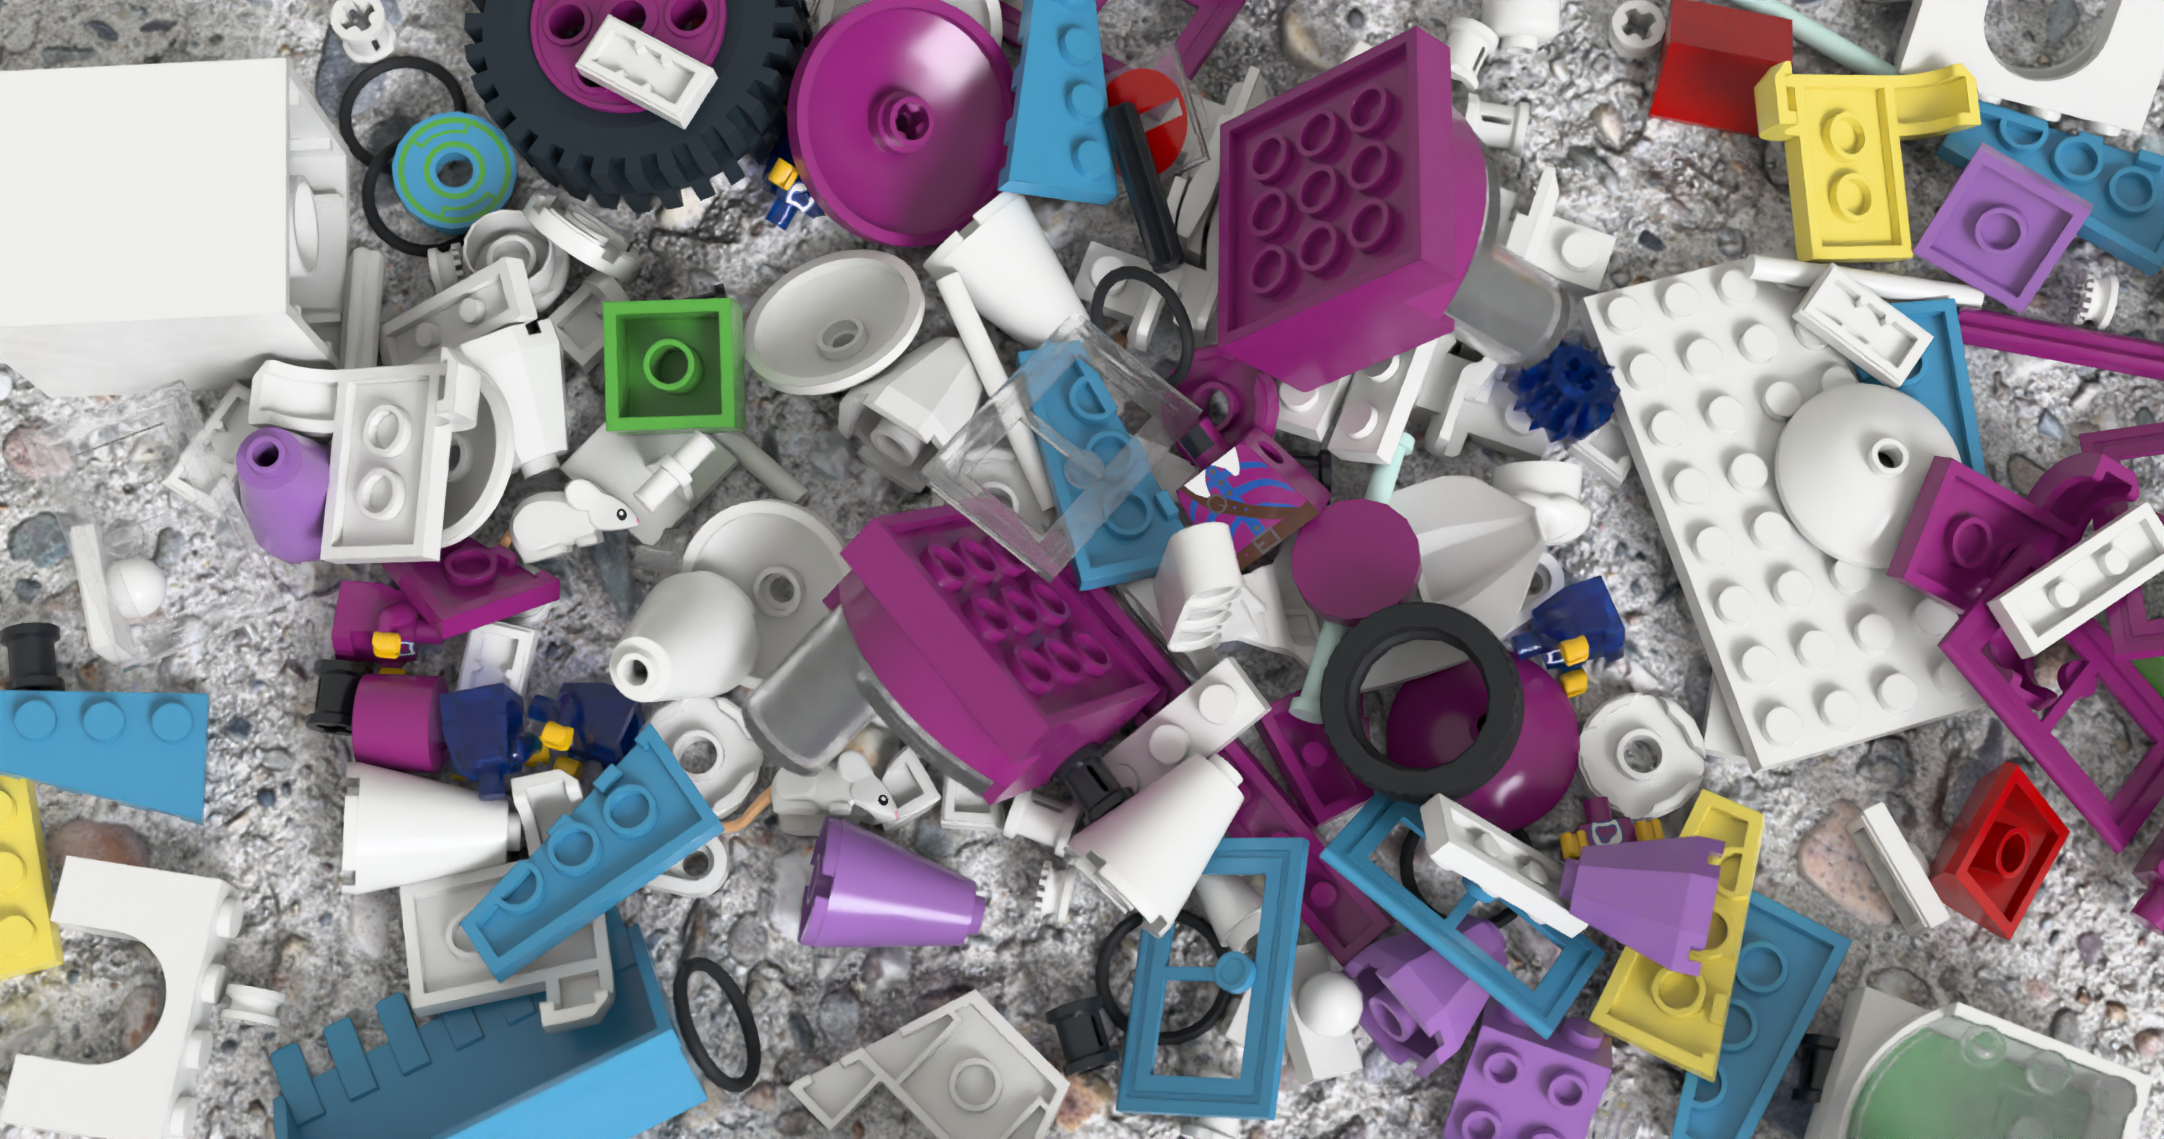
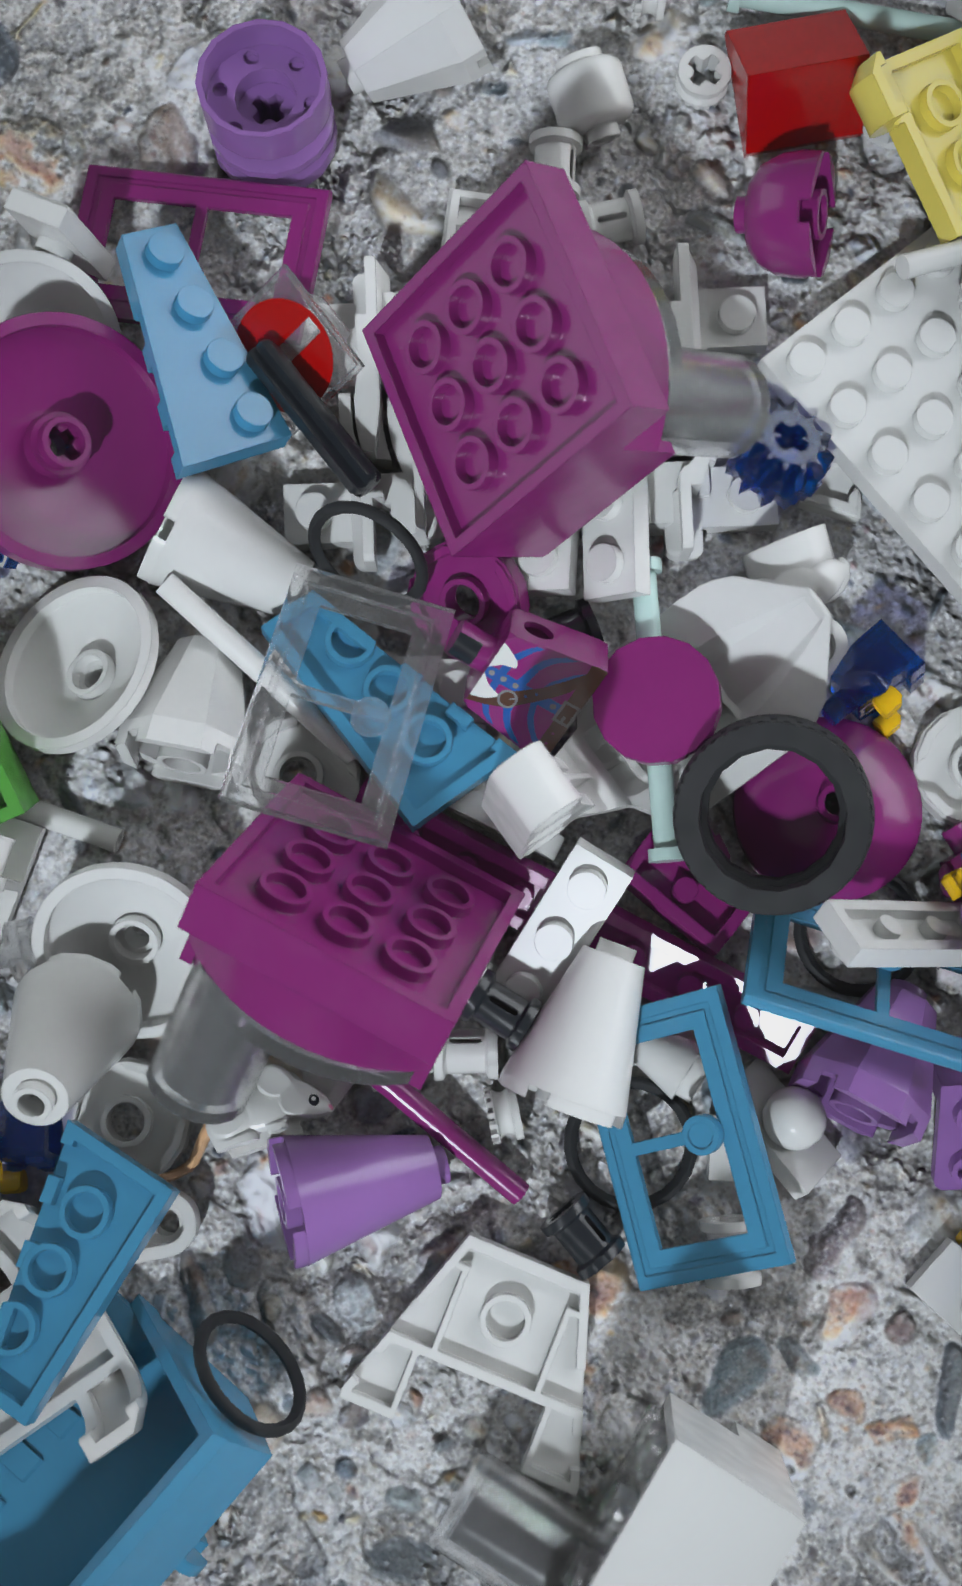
camera: 20 degrees left, 10 degrees up
none -> magenta bar [344,1063,529,1205]
none -> magenta cylinder [733,149,836,279]

